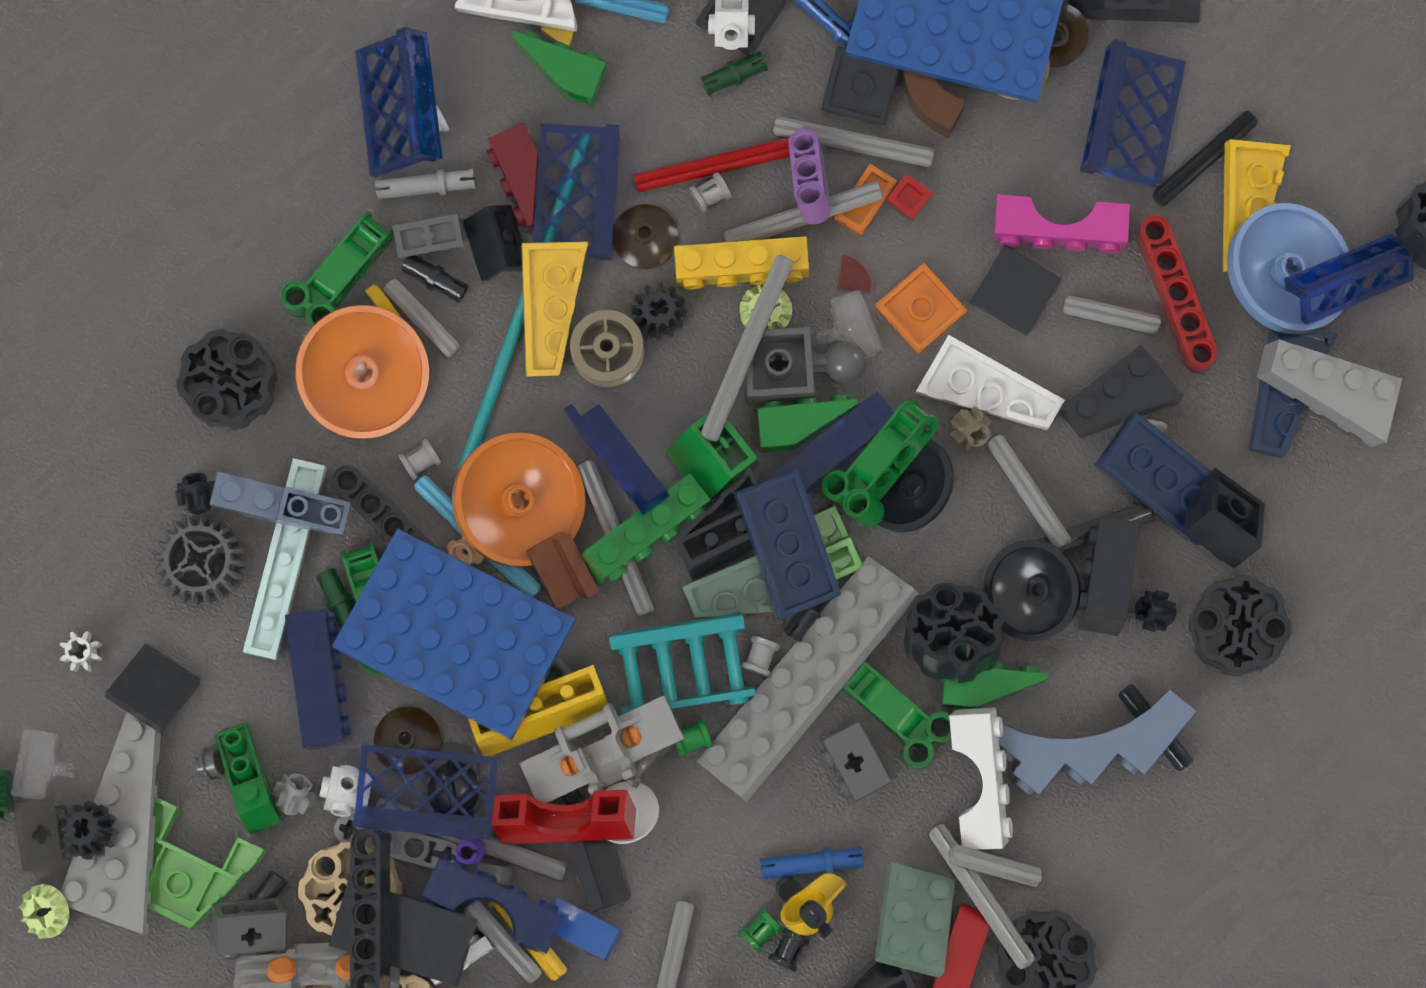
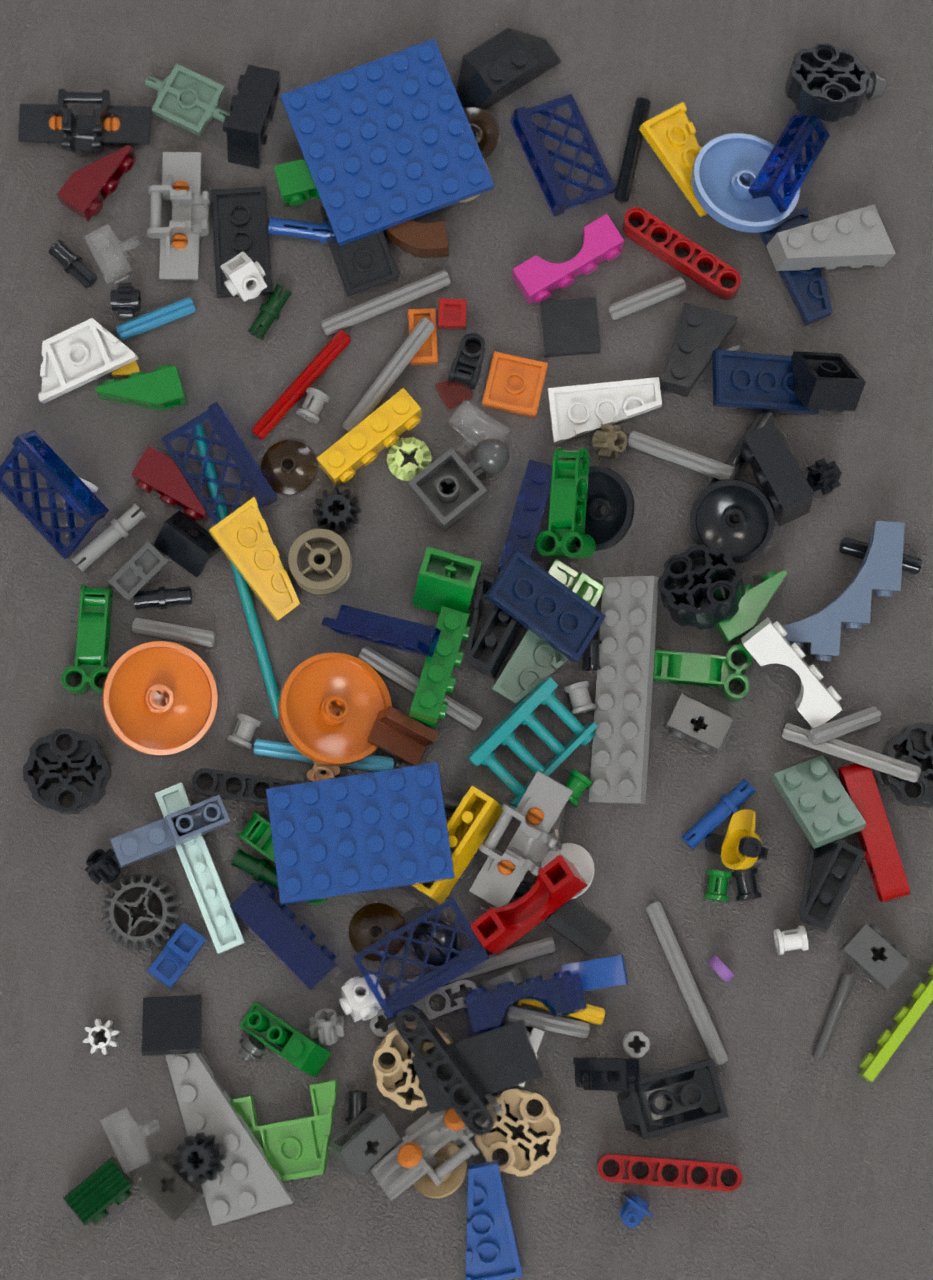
camera: 40 degrees left, 0 degrees up
yellowish green gear [18,884,69,939] -> none
yellow tile [365,284,400,317] -> none
dark purple pin [455,837,486,865] -> none
light grey axle [701,255,792,441] -> none
green slope [757,395,858,453] -> none
medium lavender beam [789,129,831,224] -> none
black connector [1188,575,1292,677] -> none
none -> blue slope [147,922,206,989]
none -> black piece [448,332,486,390]

